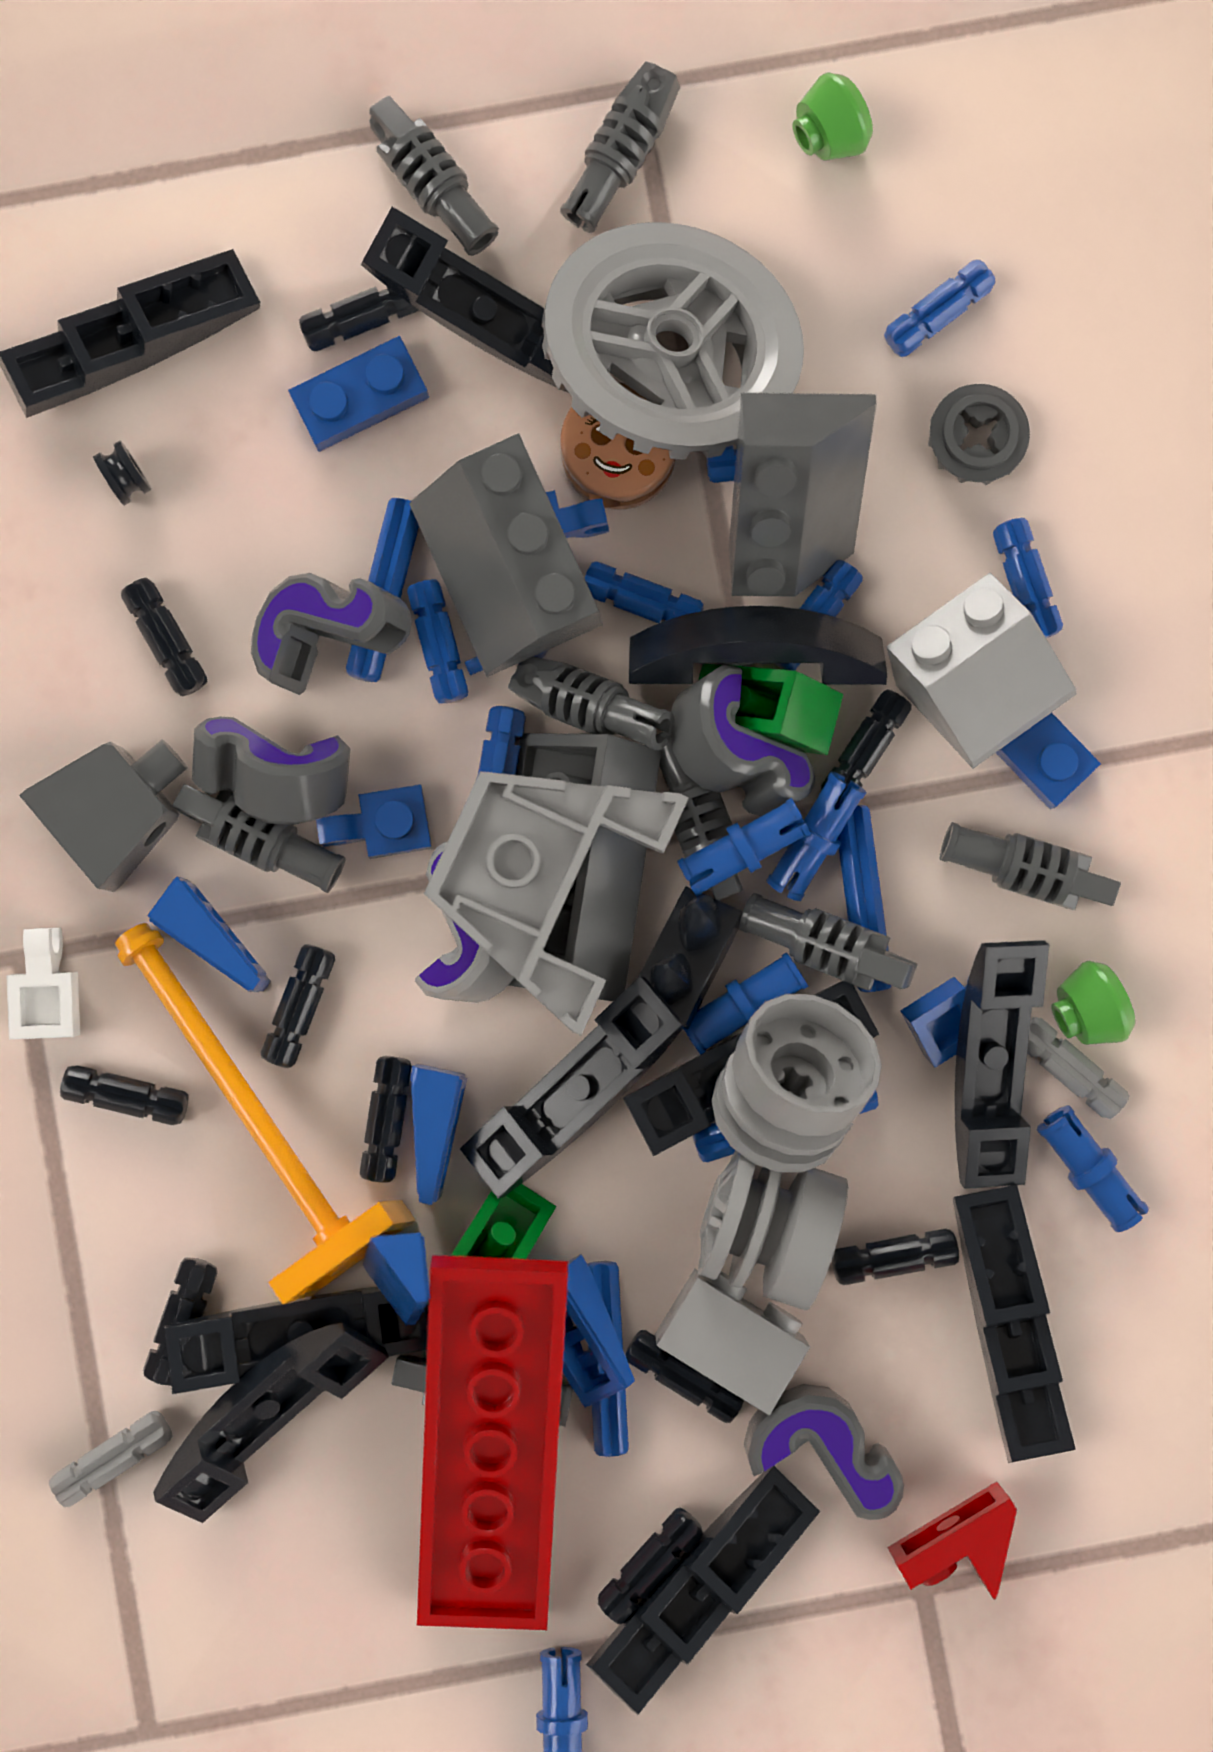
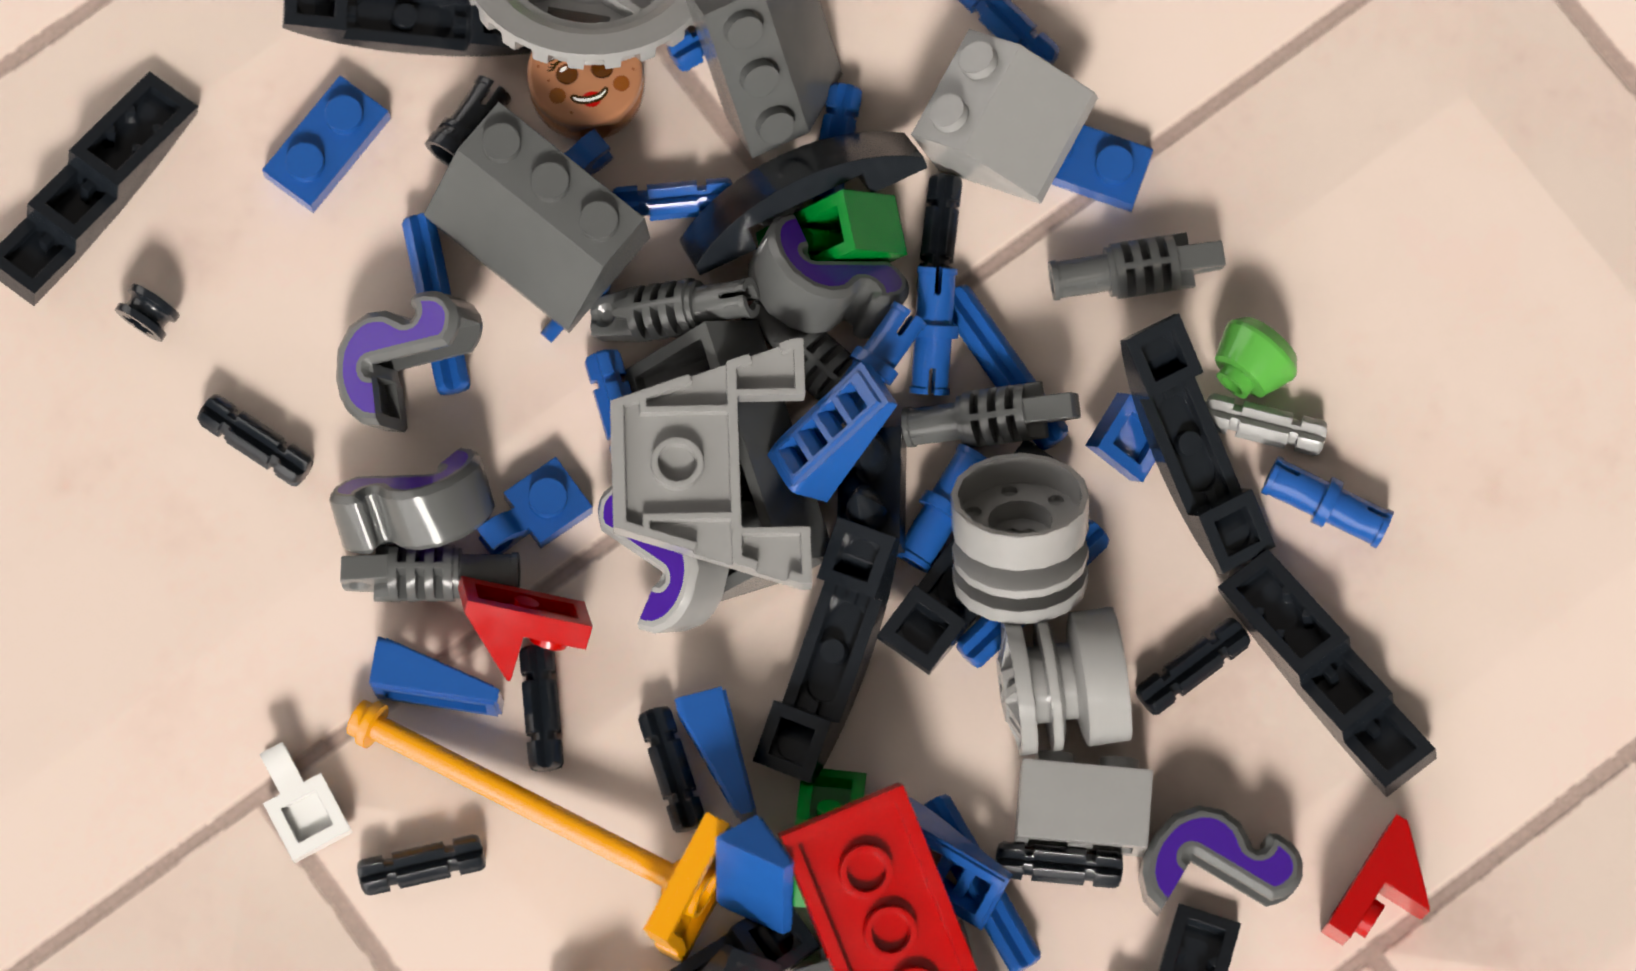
camera: 25 degrees left, 10 degrees down
dark grey torso [19,739,188,892] -> none
black axle [299,286,418,351] -> none
blue axle [407,579,469,703] -> none
none -> black pin [425,76,511,166]
none -> slope [458,576,593,681]
none -> blue slope [767,362,898,502]

